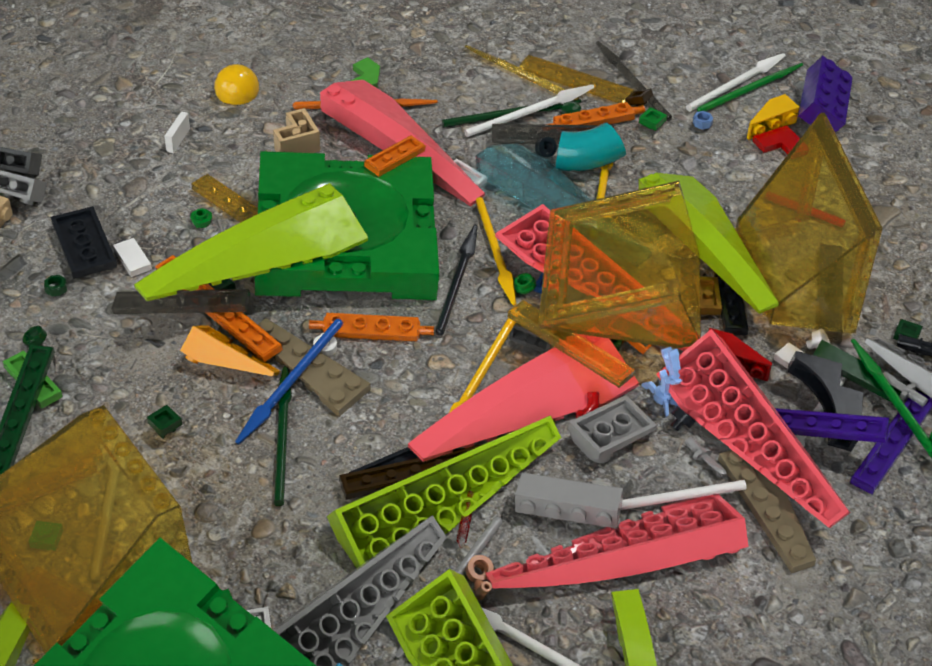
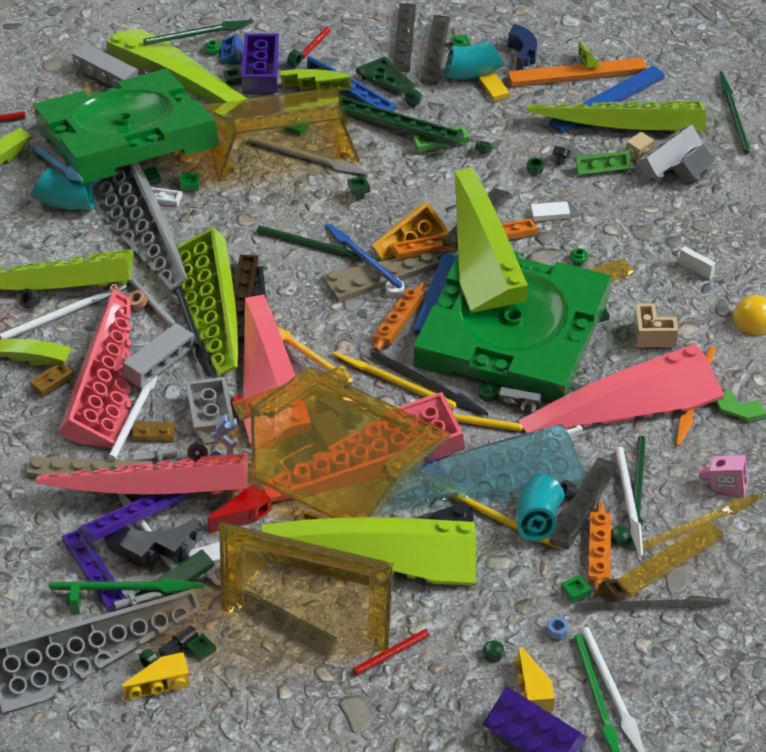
camera: 115 degrees right, 0 degrees up
black plate [50,206,117,279] -> none
orange tile [364,135,426,177] -> none
red tile [753,125,810,159] -> none
none -> pearl gold plate [29,363,74,397]
none -> pearl gold plate [133,421,175,442]
none -> black piece [173,280,211,376]
none -> yellow piece [332,352,456,409]
none -> blue tile [414,253,457,335]
none -> dark green tile [478,382,498,401]
none -> dark green tile [482,640,505,663]
none -> light grey plate [500,387,541,413]
none -> black tile [552,146,571,164]
none -> bright green plate [575,150,631,175]
none -> bright pink torso [699,455,748,498]

